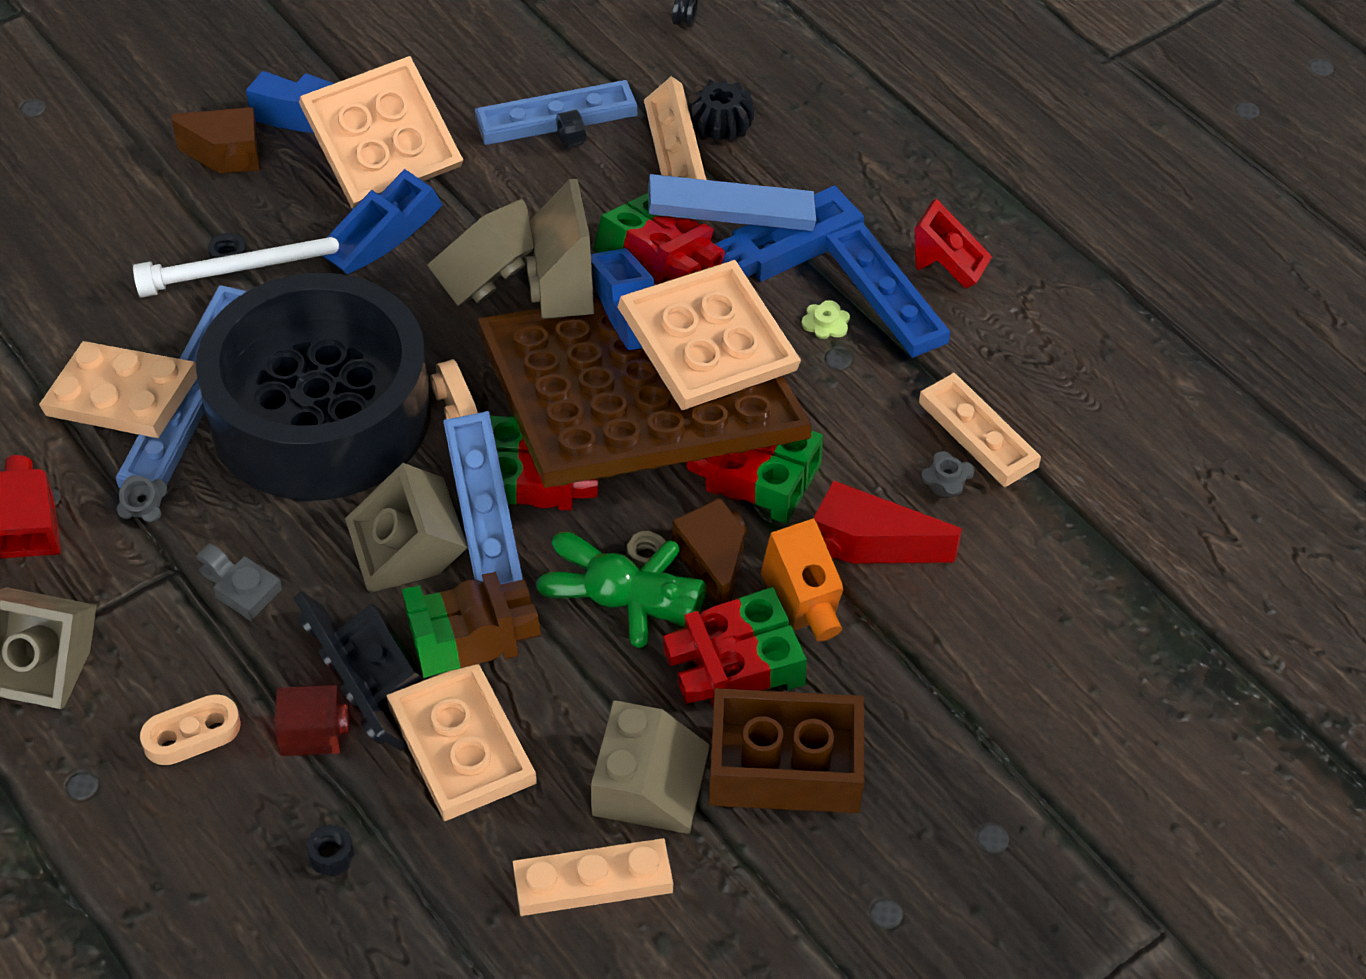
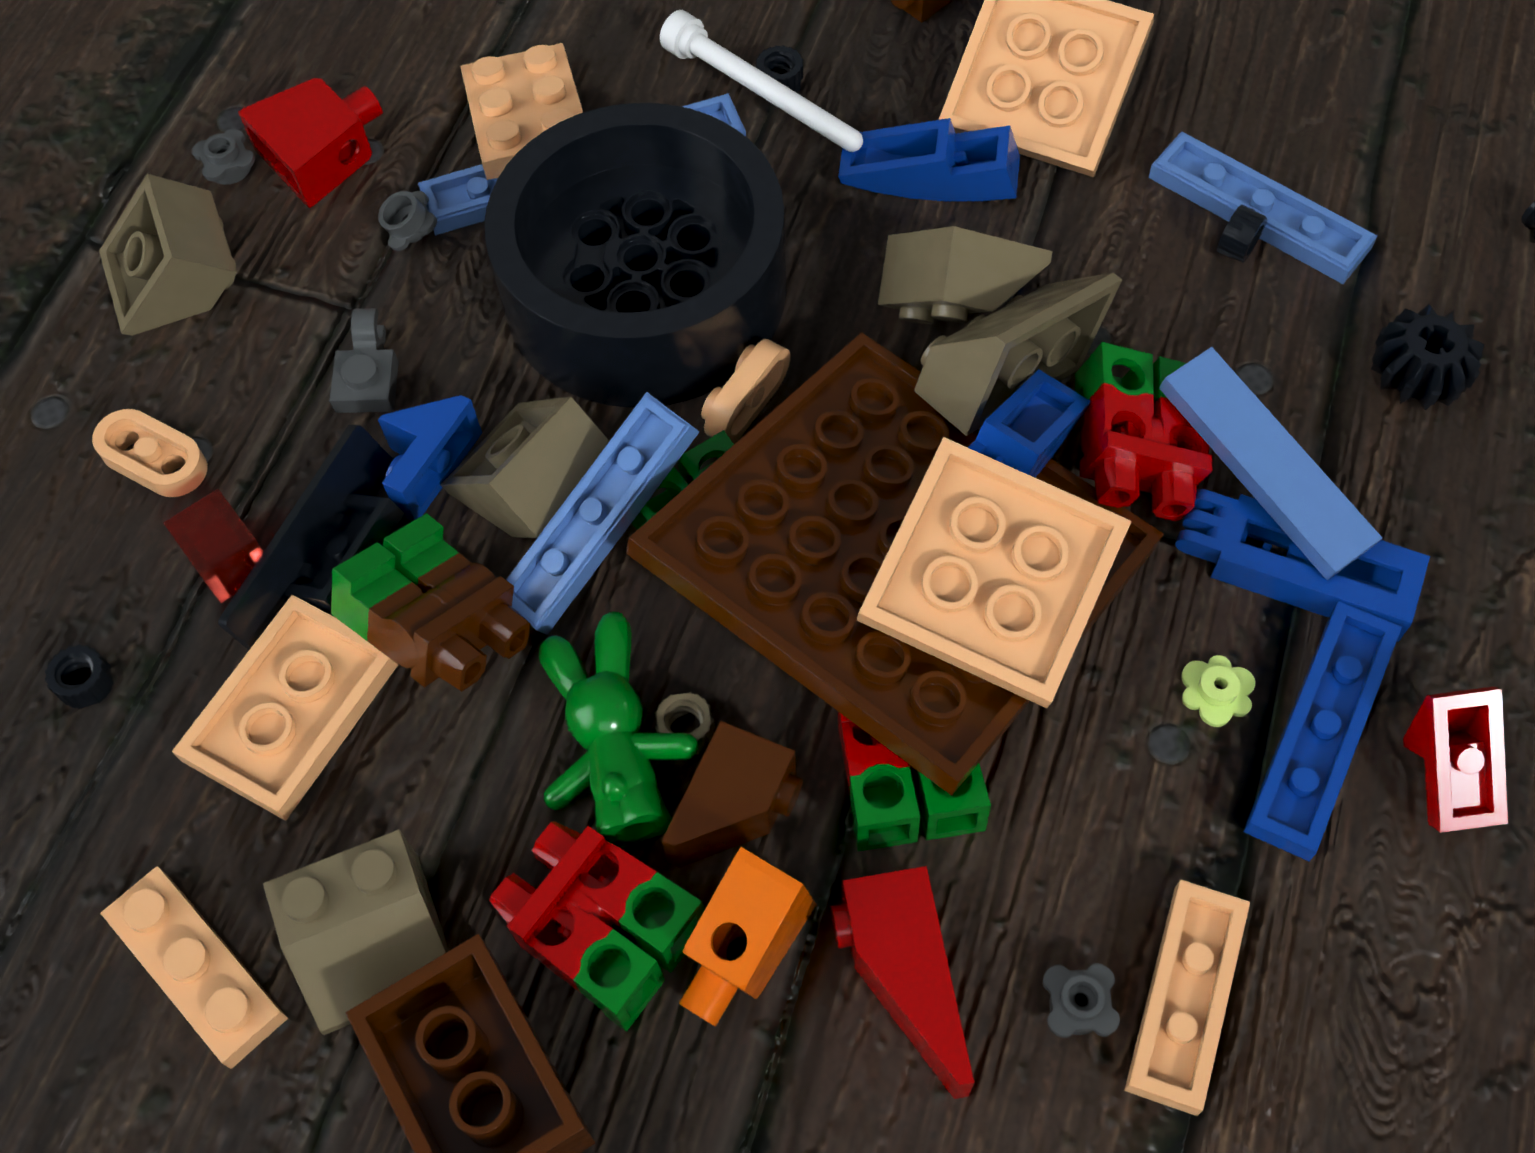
camera: 60 degrees right, 10 degrees up
light nougat plate [644,76,706,180] -> none
none -> blue slope [378,395,482,522]

